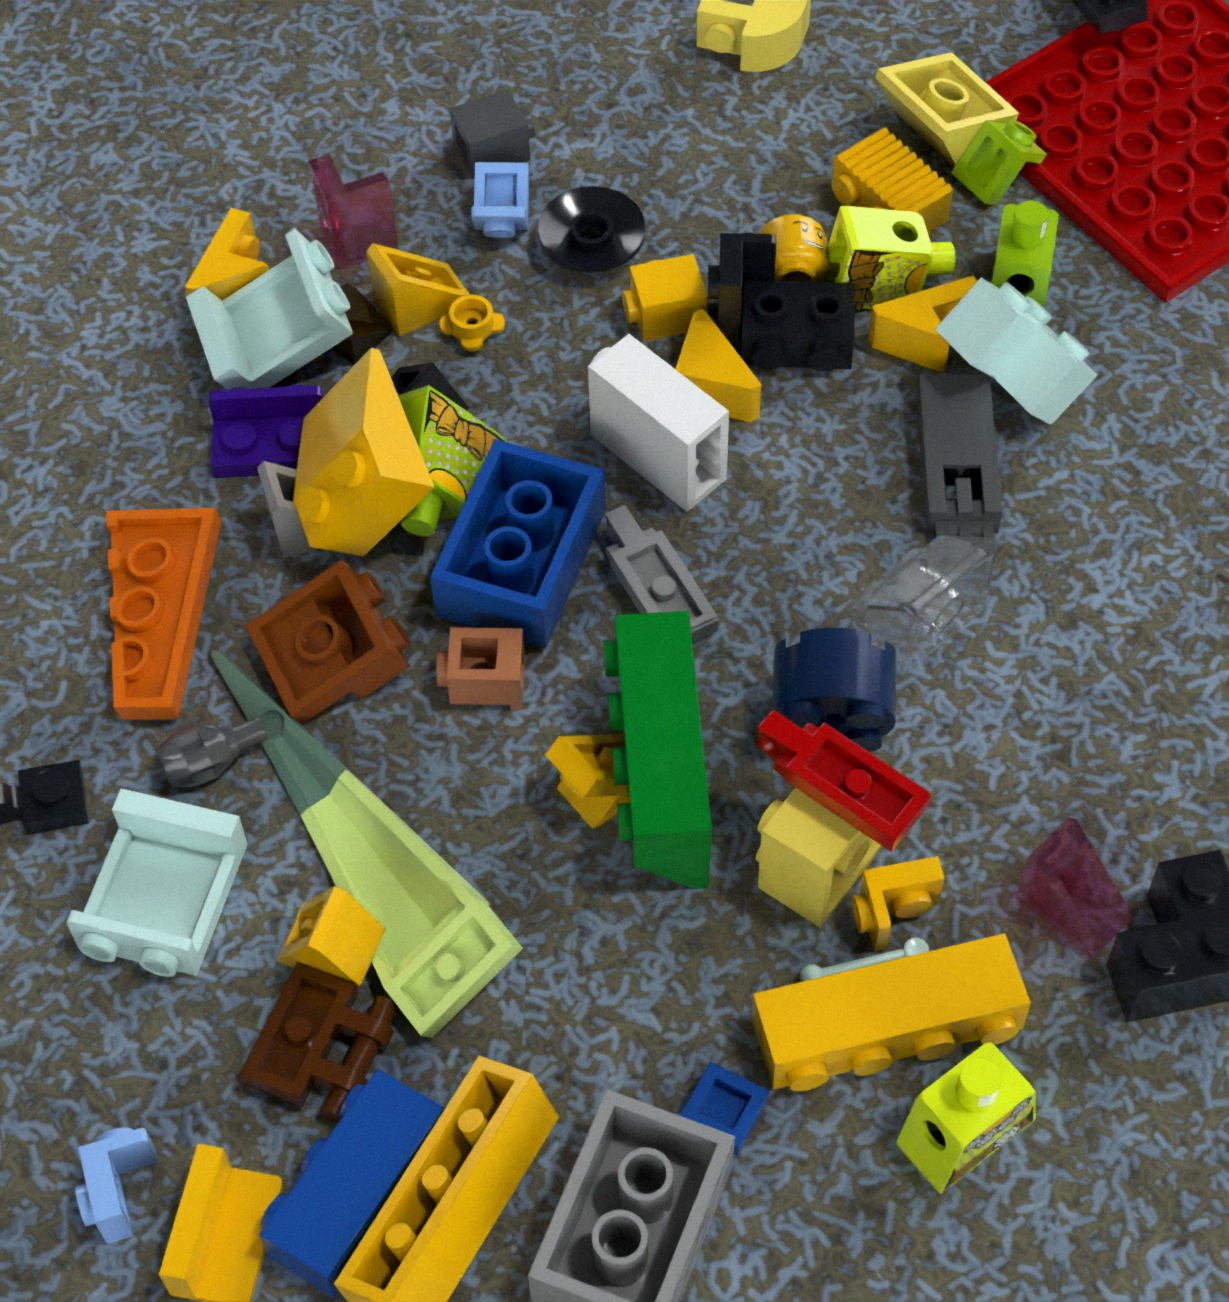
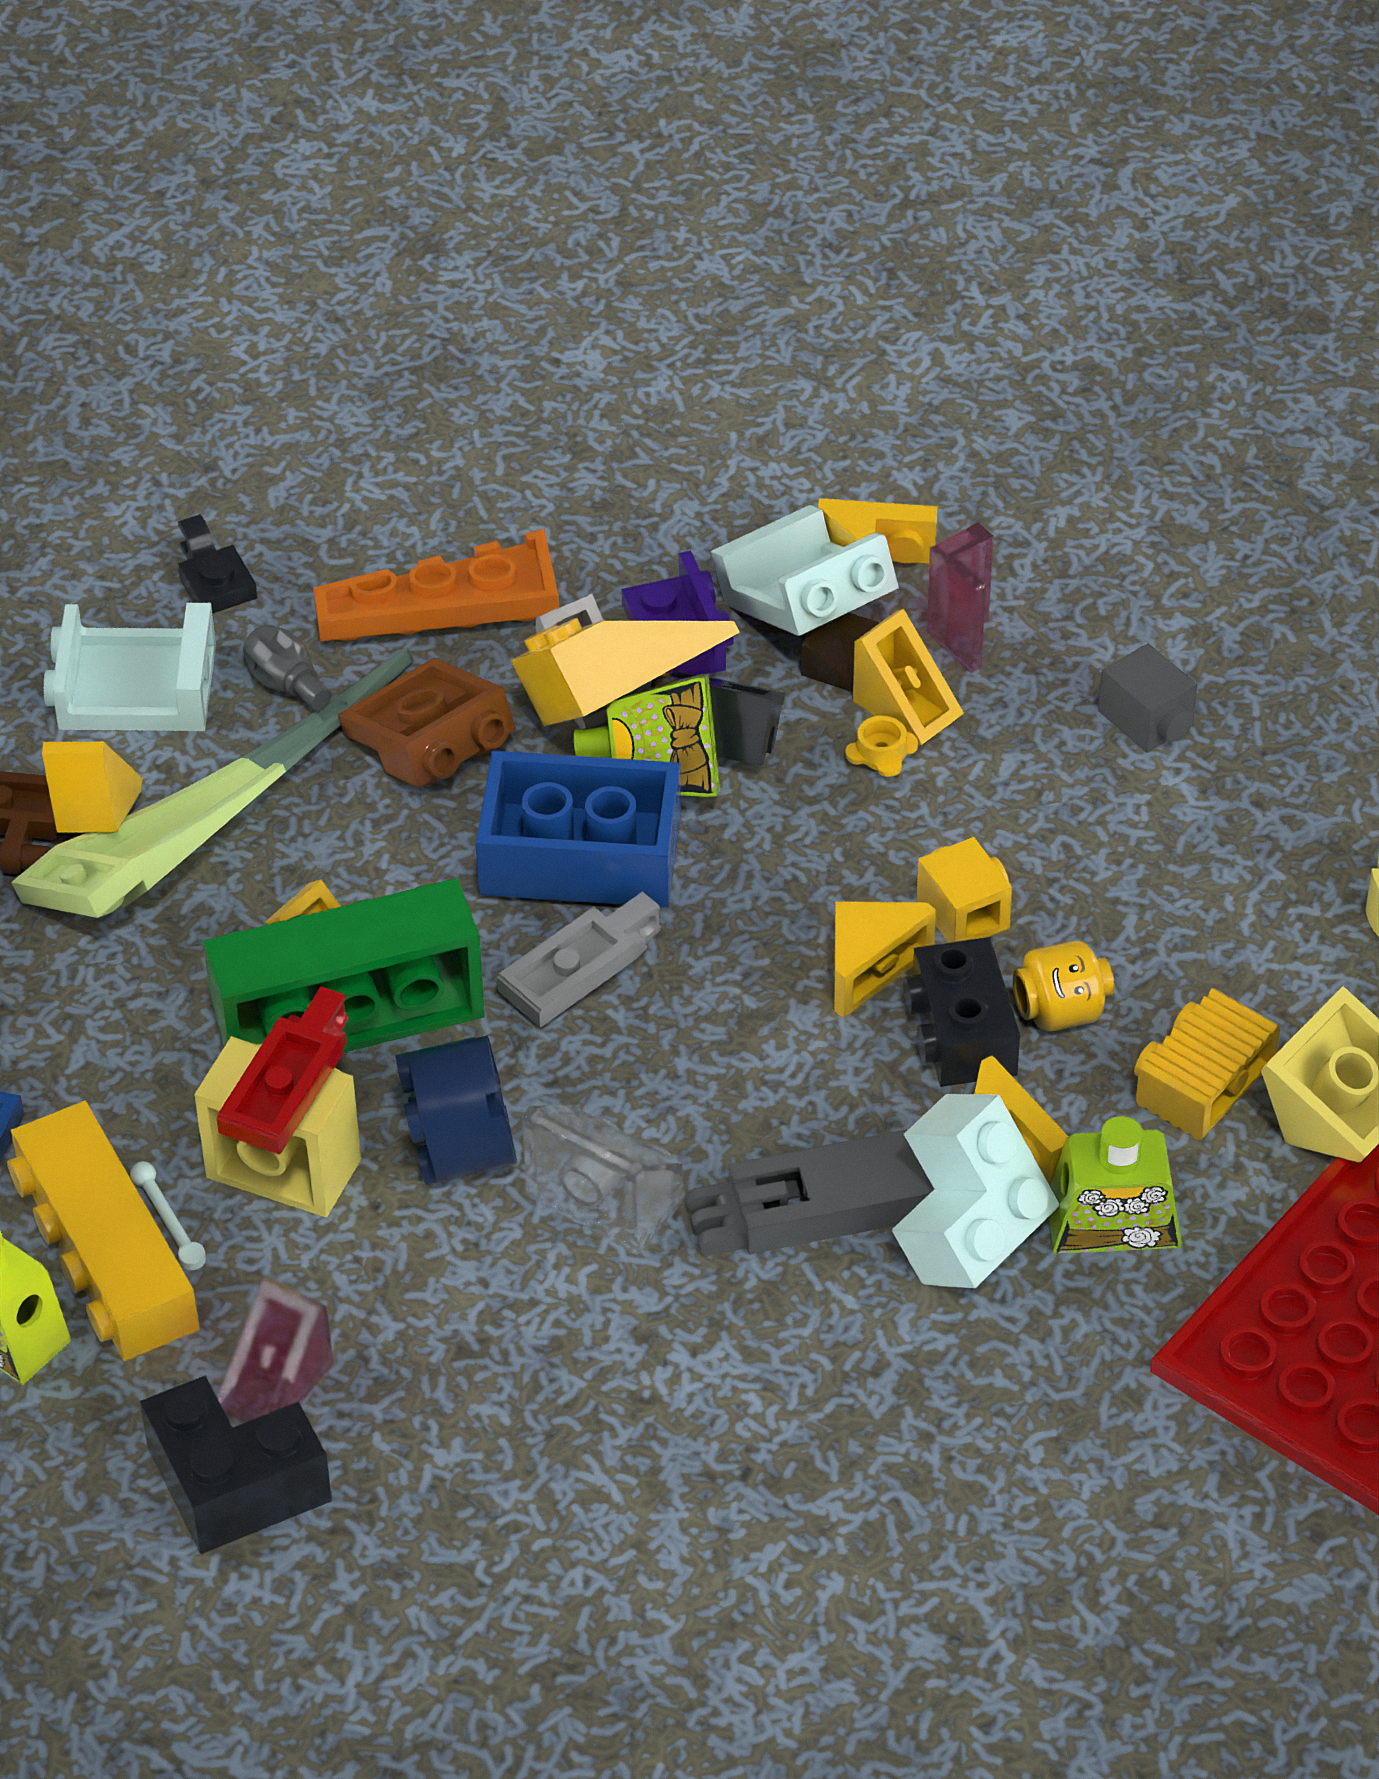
camera: 75 degrees right, 10 degrees down
nougat brick [437,627,525,710] -> none
light blue bracket [471,162,529,238] -> none
black dish [538,186,645,273] -> none
white brick [588,334,729,512] -> none
black bracket [707,233,776,354] -> none
neon yellow torso [823,206,956,313] -> none
yellow bracket [852,856,945,952] -> none
lime bracket [951,119,1047,205] -> none

